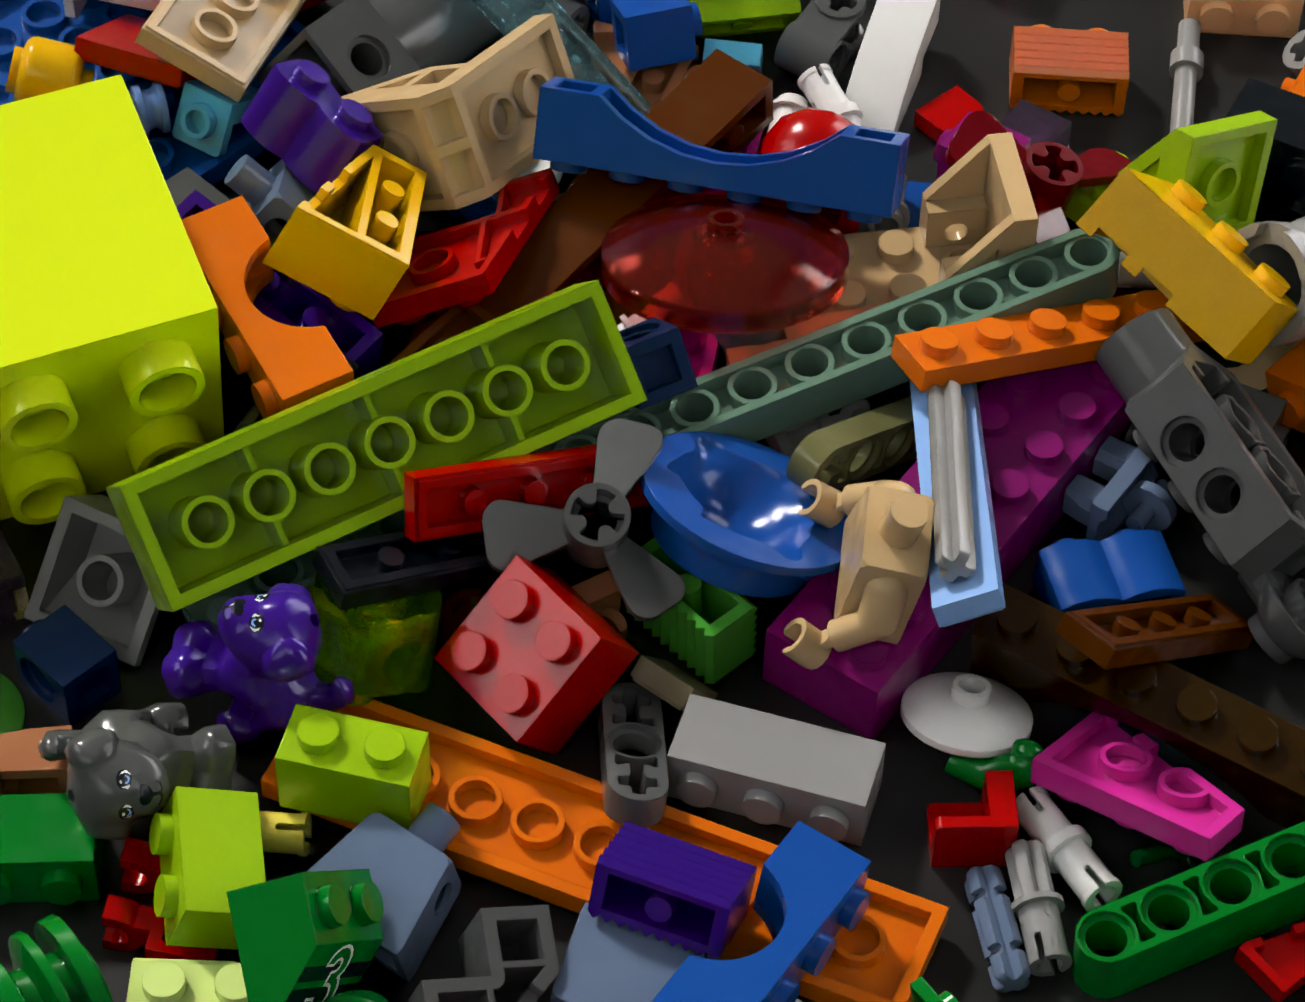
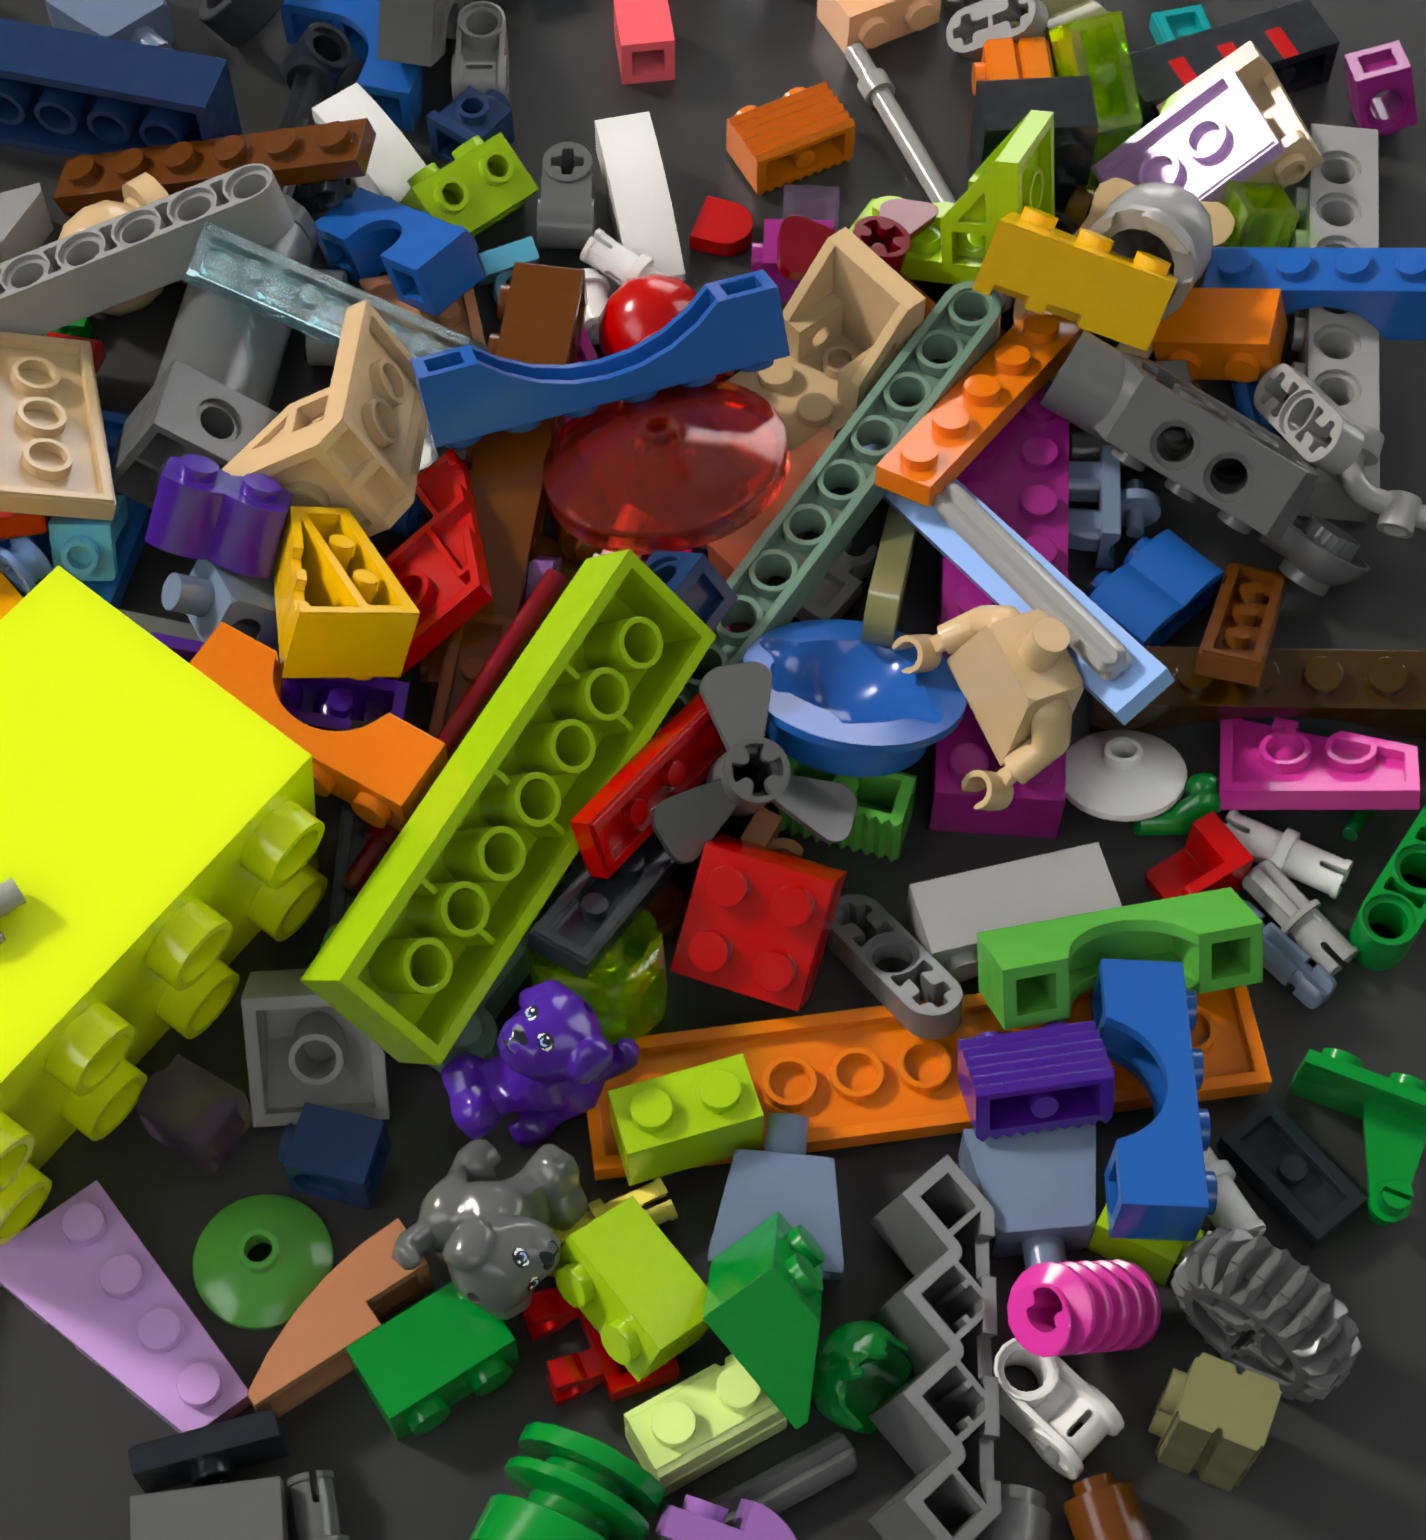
camera: 30 degrees left, 10 degrees up
dark tan tile [630,655,718,711] -> none
none -> bright green arch [977,887,1263,1030]

